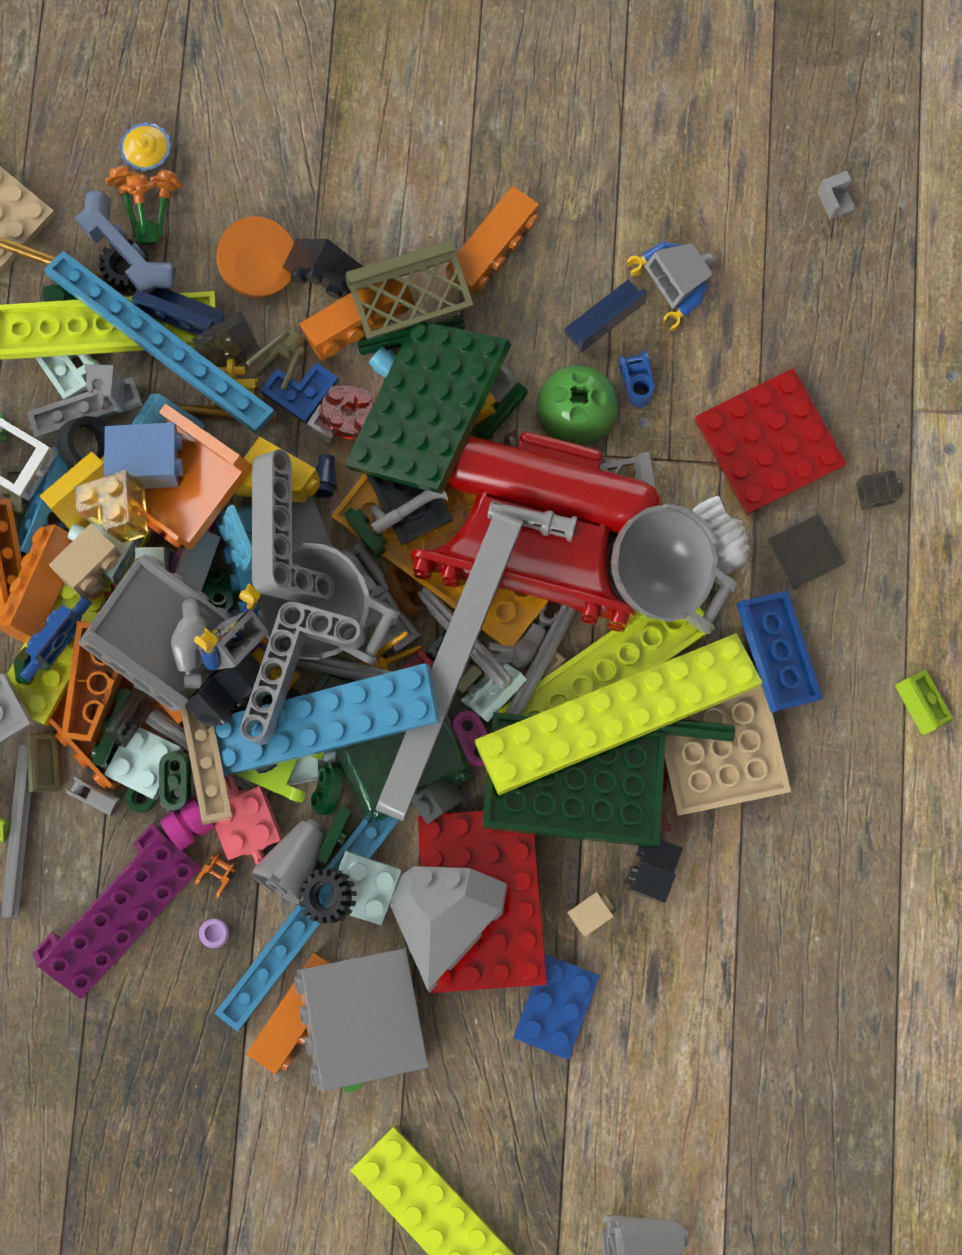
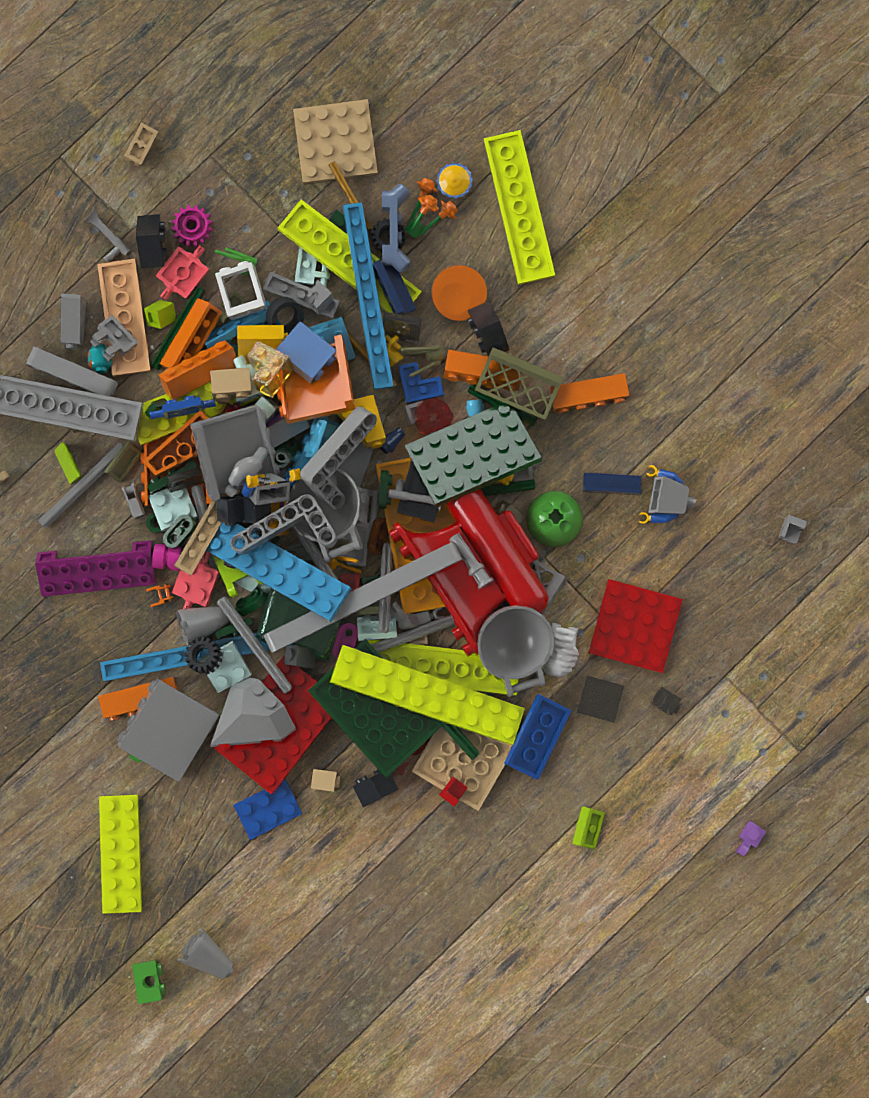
camera: 40 degrees right, 5 degrees up
lavender tile [199,918,230,948] -> none
blue piece [618,351,654,408] -> none
none -> light grey axle [217,597,292,693]
none -> red panel [439,776,468,807]
none -> neon yellow plate [484,130,555,285]

